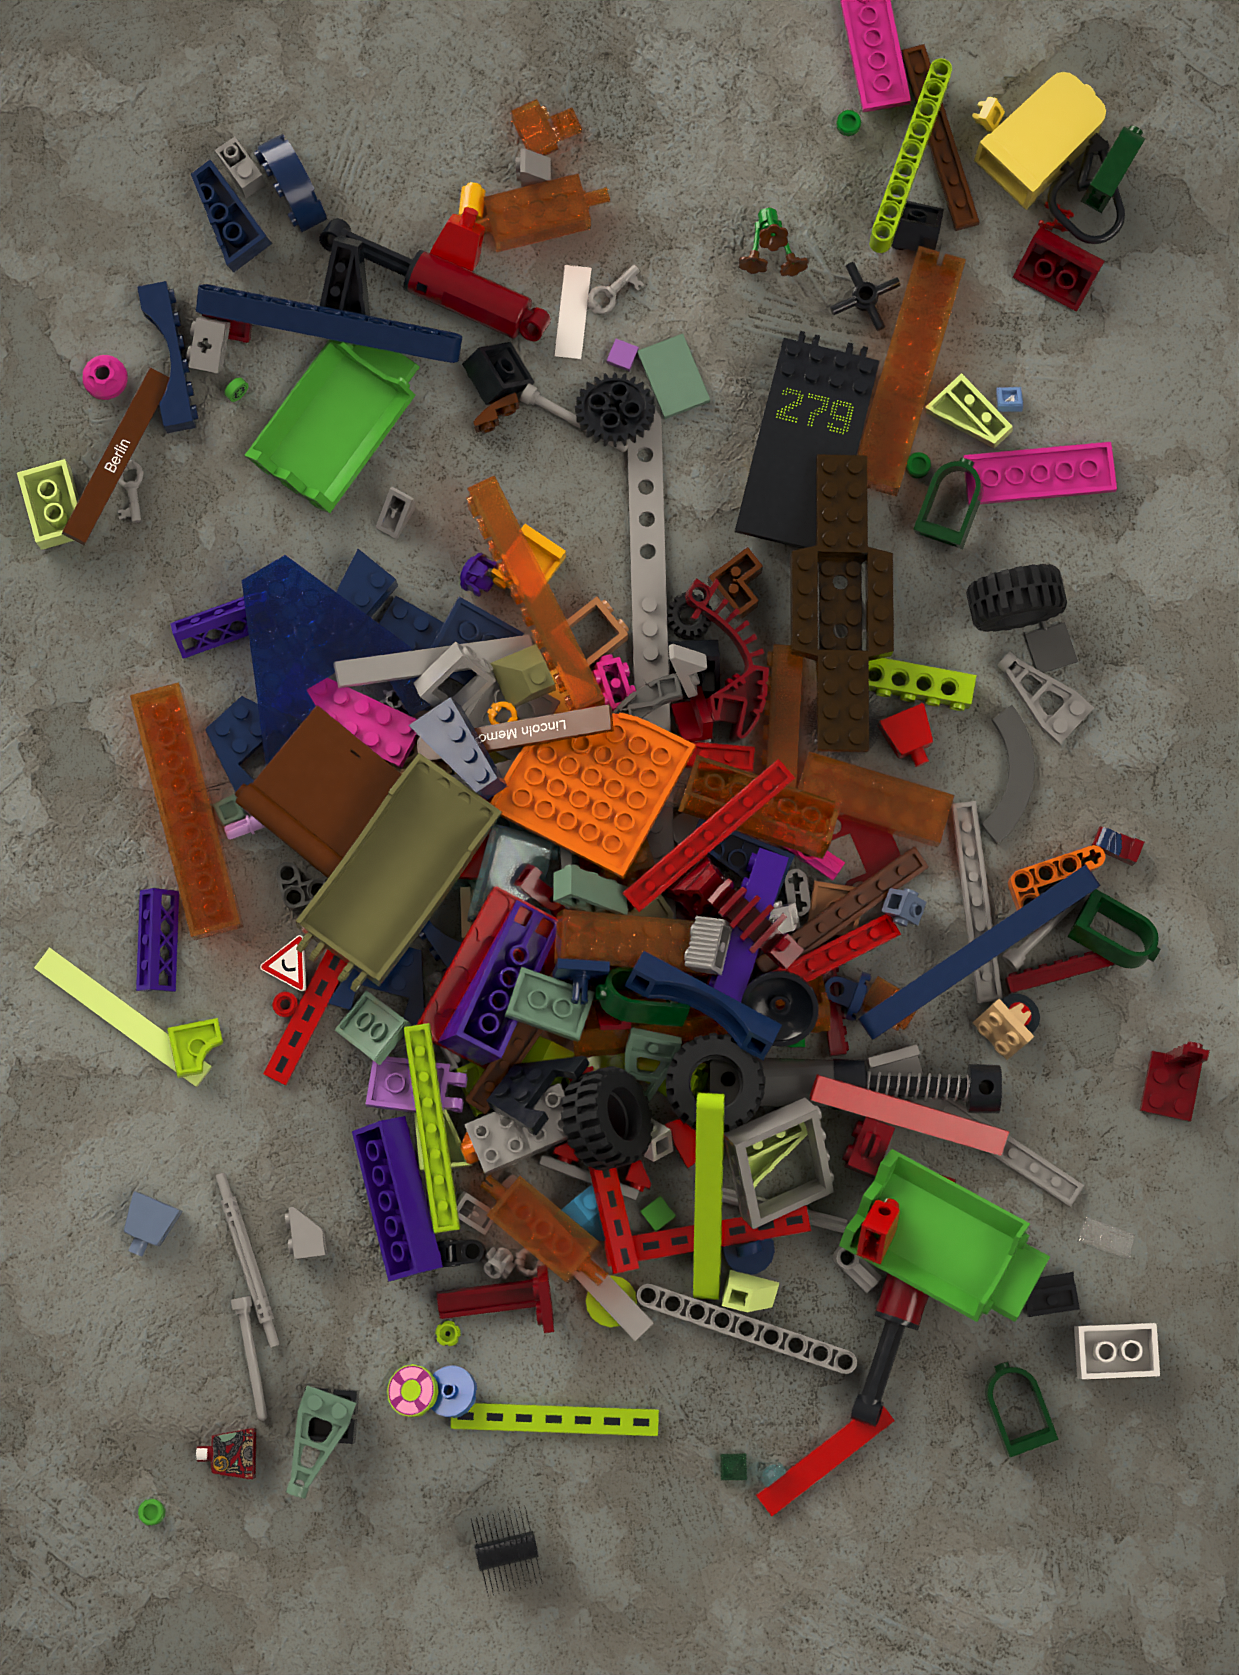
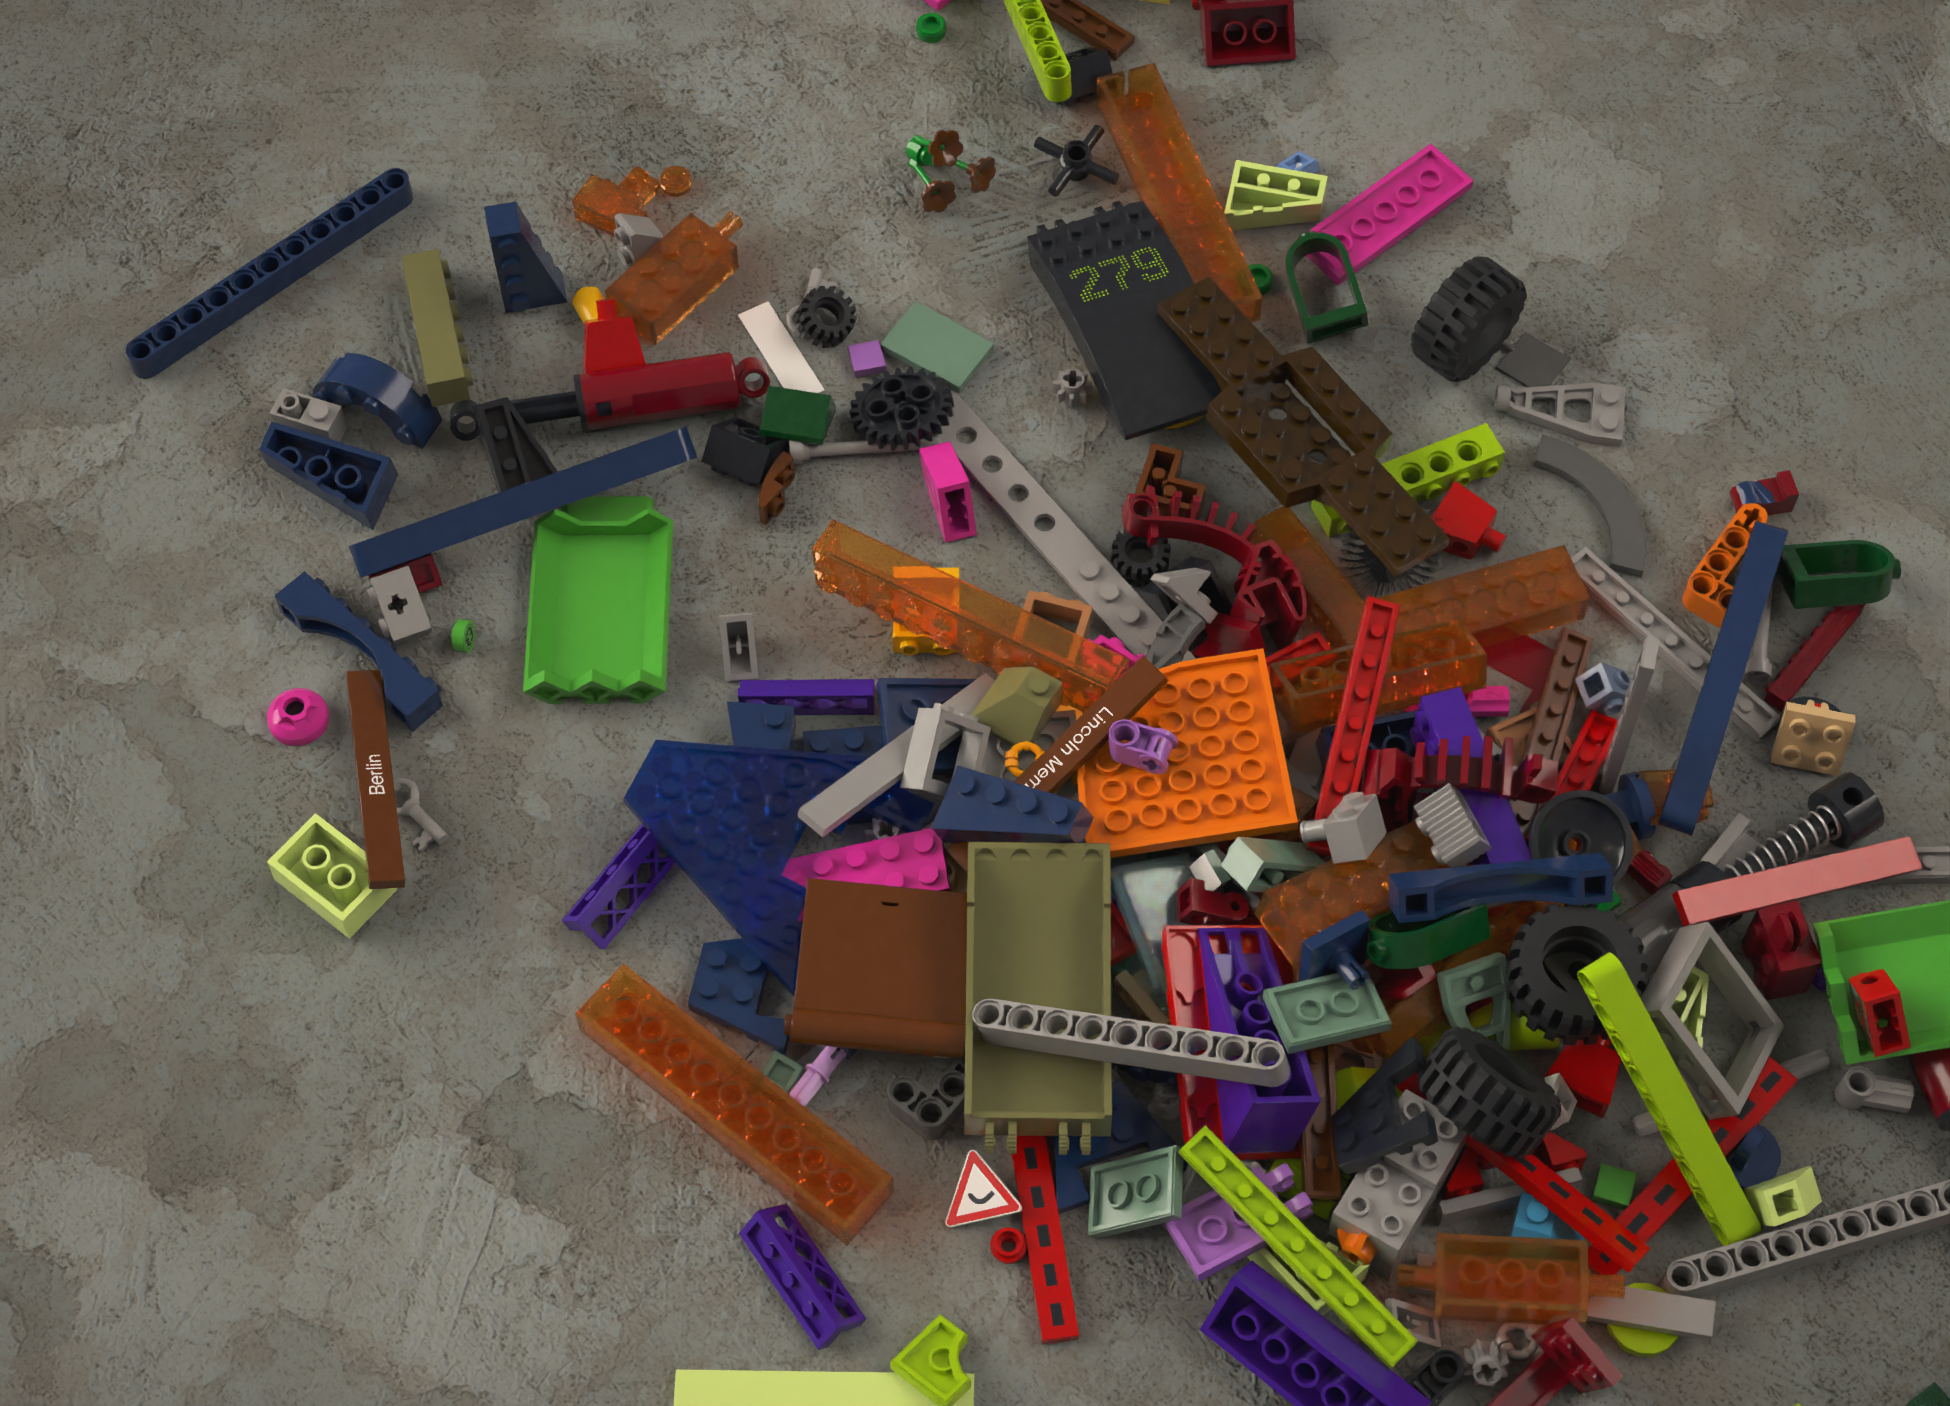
camera: 35 degrees left, 20 degrees down
dark purple piece [460,553,499,597] -> none
none -> dark blue beam [126,168,413,379]
none -> olive brick [401,249,474,407]
none -> dark blue wedge [484,201,567,313]
none -> clear orange tile [660,166,691,197]
none -> dark purple fence [738,679,875,715]
none -> dark green slope [760,385,836,445]
none -> black tyre [795,286,857,348]
none -> dark pink slope [919,441,977,543]
none -> light grey beam [972,999,1290,1087]
none -> light grey gear [1052,367,1092,408]
none -> medium lavender piece [1109,719,1178,774]
none -> tile [1189,849,1231,892]
none -> light grey brick [1300,792,1386,864]
none -> light grey tile [1597,636,1660,795]

